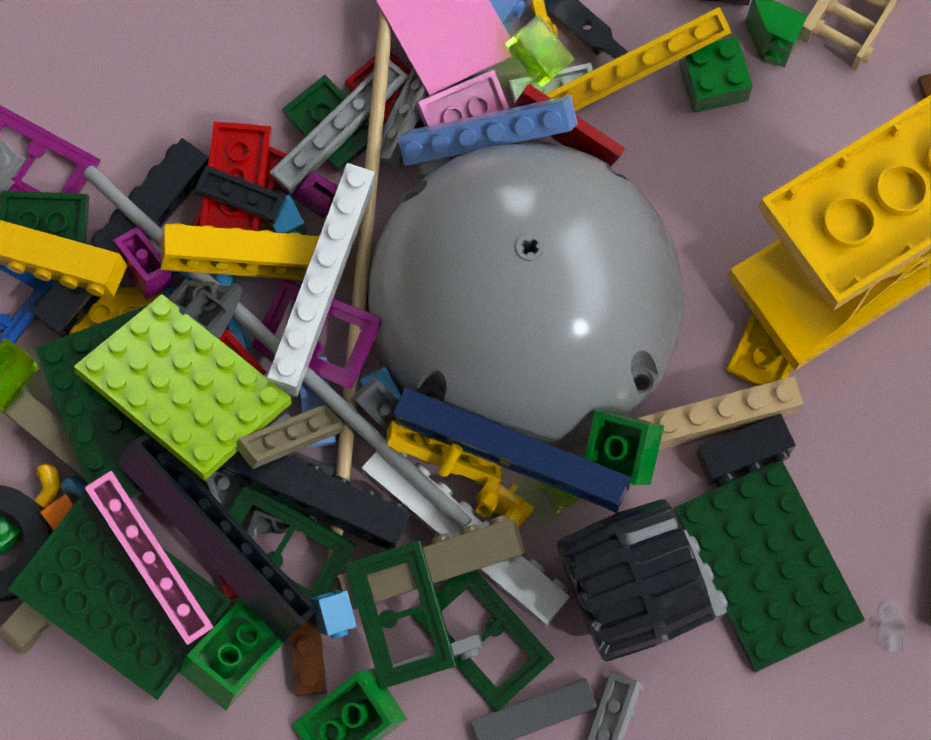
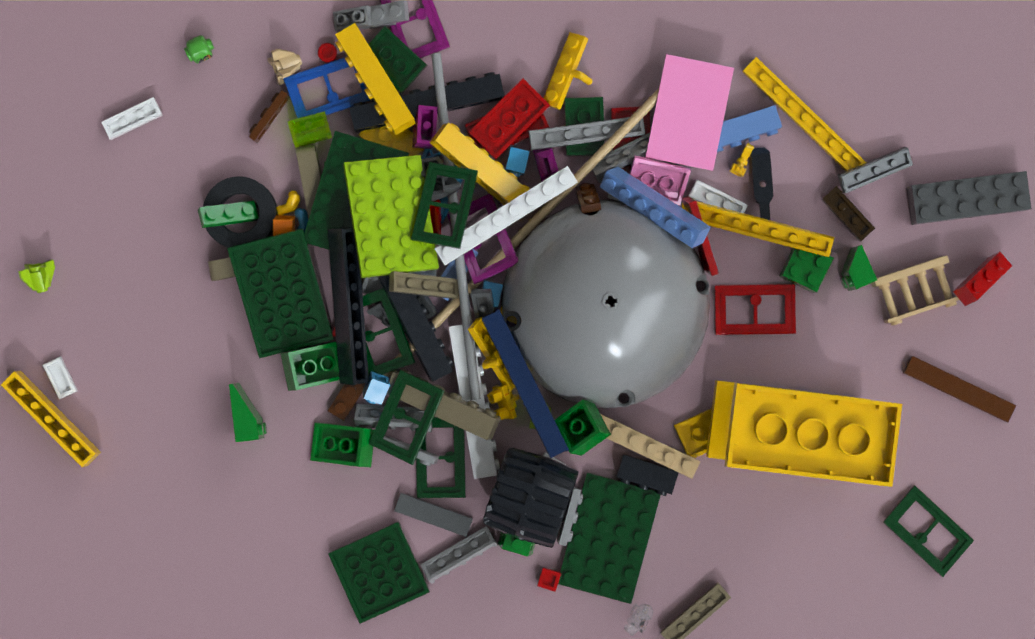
camera: 35 degrees right, 15 degrees up
bright pink brick [85,471,214,645] -> none
black tile [194,165,286,225] -> none
clear neon green brick [505,15,574,87] -> none
none -> light grey hinge [354,404,432,432]
none -> dark green door [411,162,478,249]
none -> green torso [498,532,535,557]
none -> red plate [537,567,561,592]
none -> yellow plate [544,32,592,110]
none -> reddish brown plate [575,183,601,213]
none -> red door [715,284,796,335]

